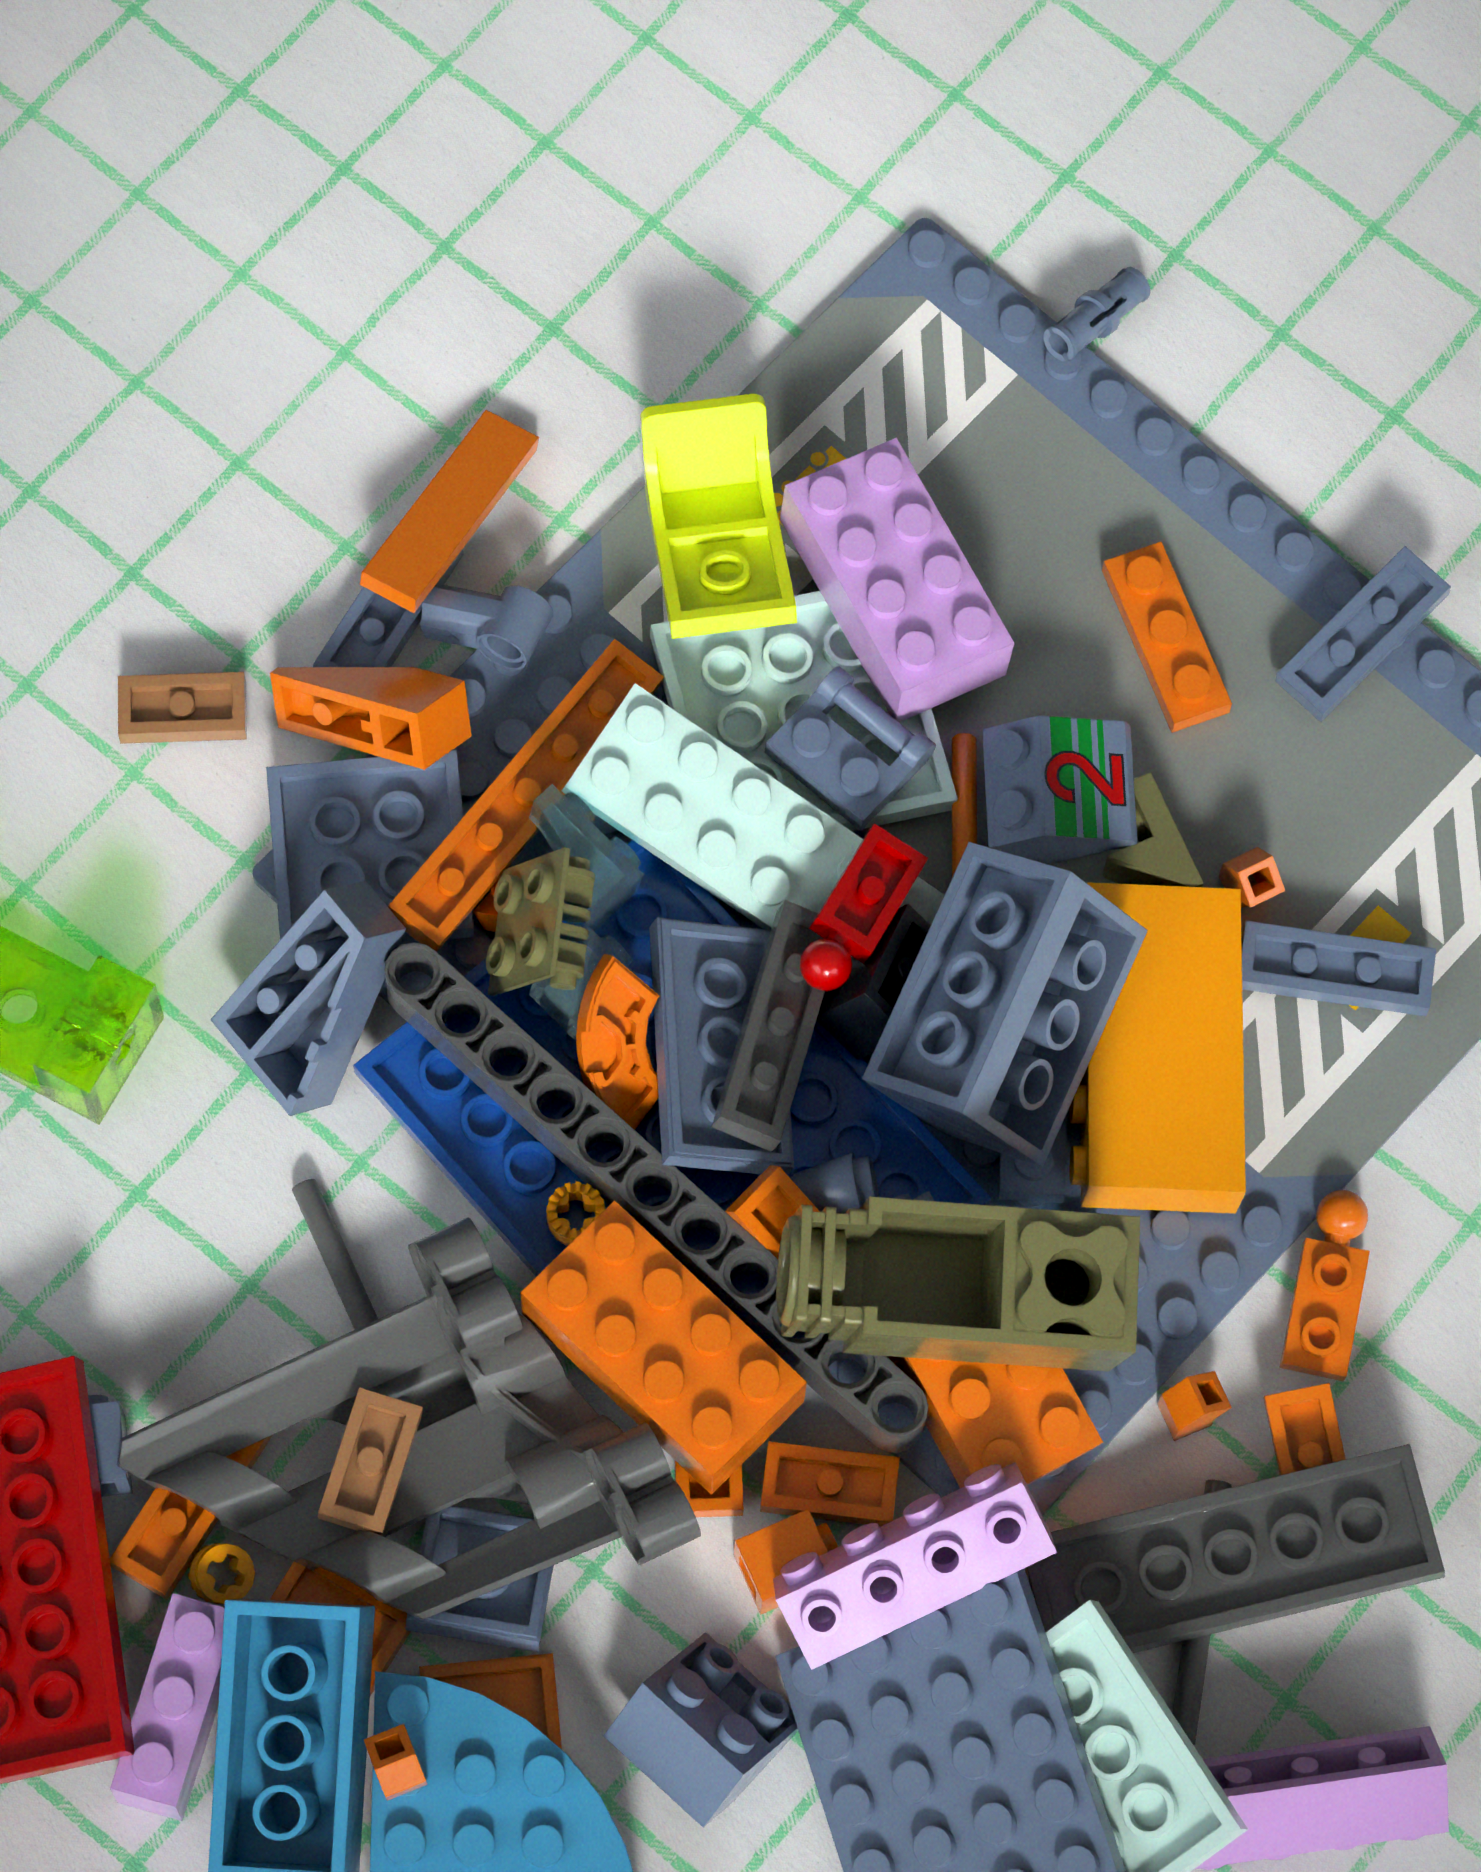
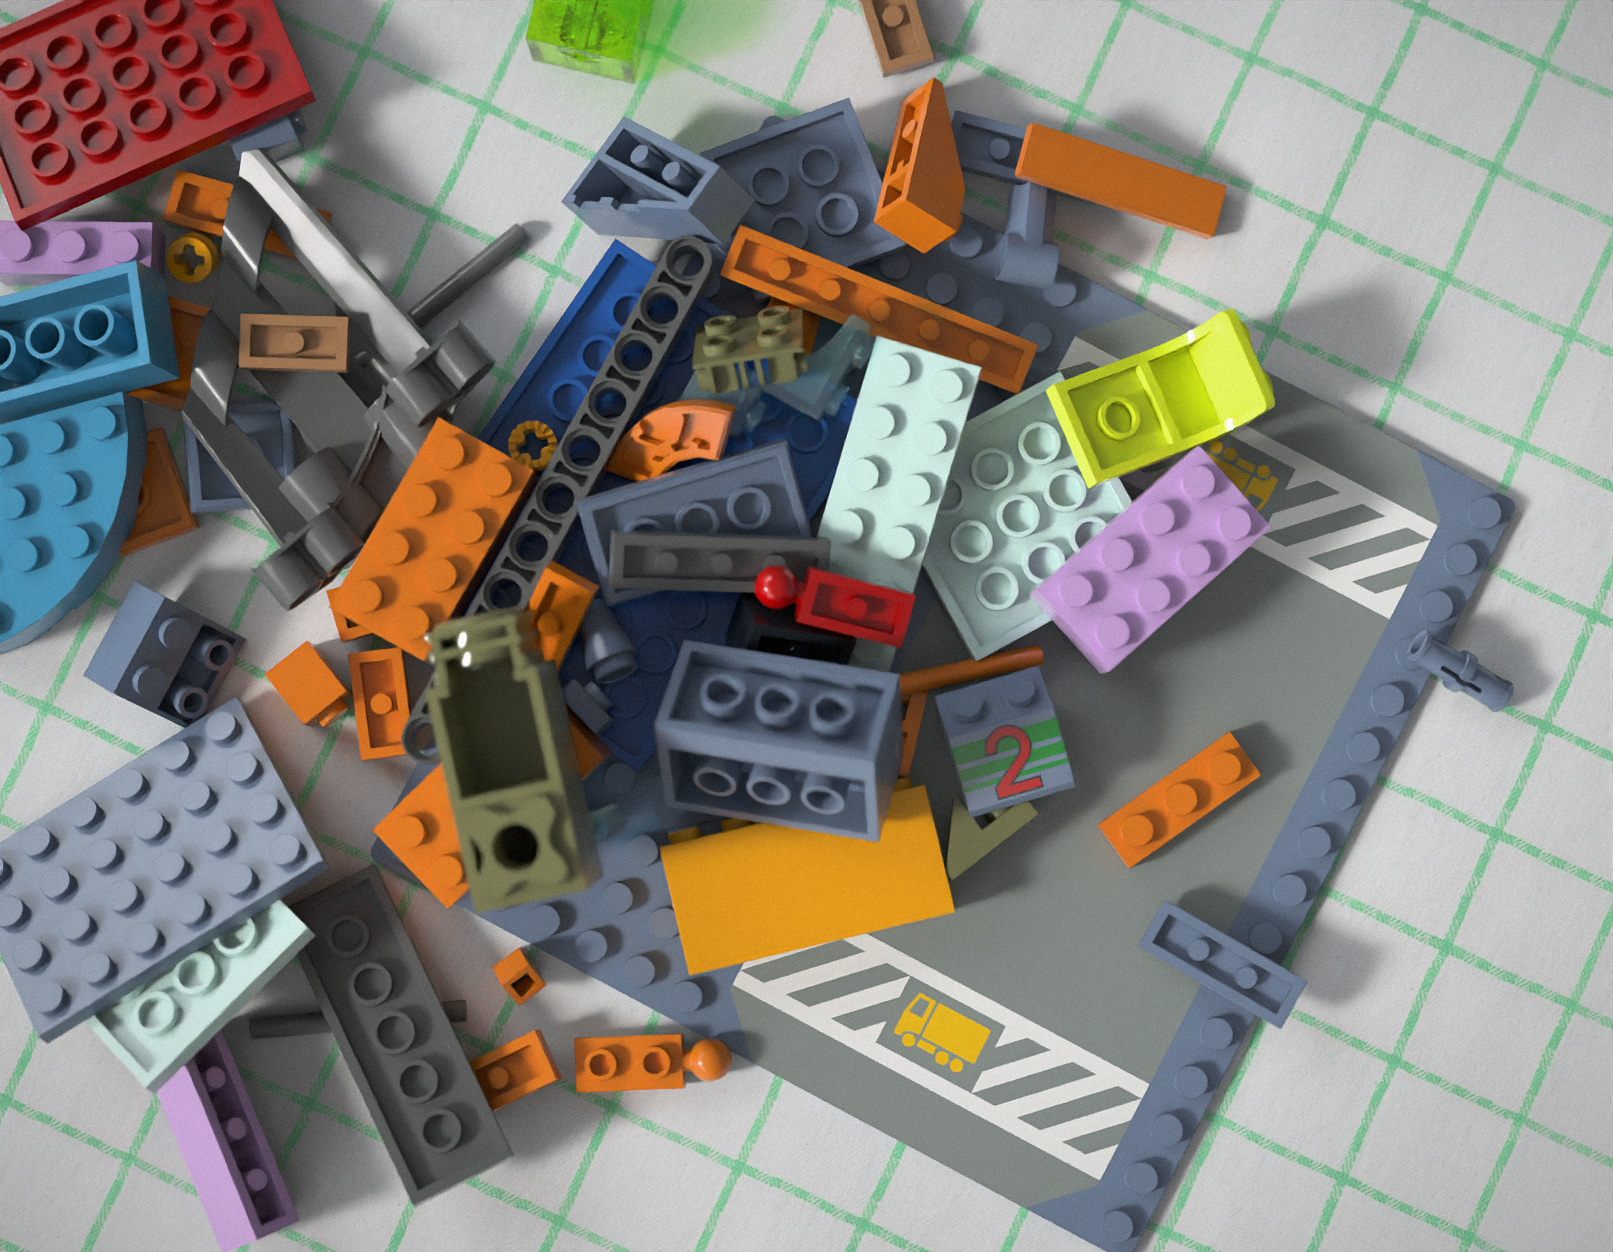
camera: 80 degrees right, 15 degrees up
orange piece [364,1723,428,1801] -> none
sand blue plate [764,666,936,831] -> none
brick [773,1462,1057,1670] -> none
orange piece [1218,847,1285,908] -> none
sand blue plate [1241,921,1436,1016] -> none

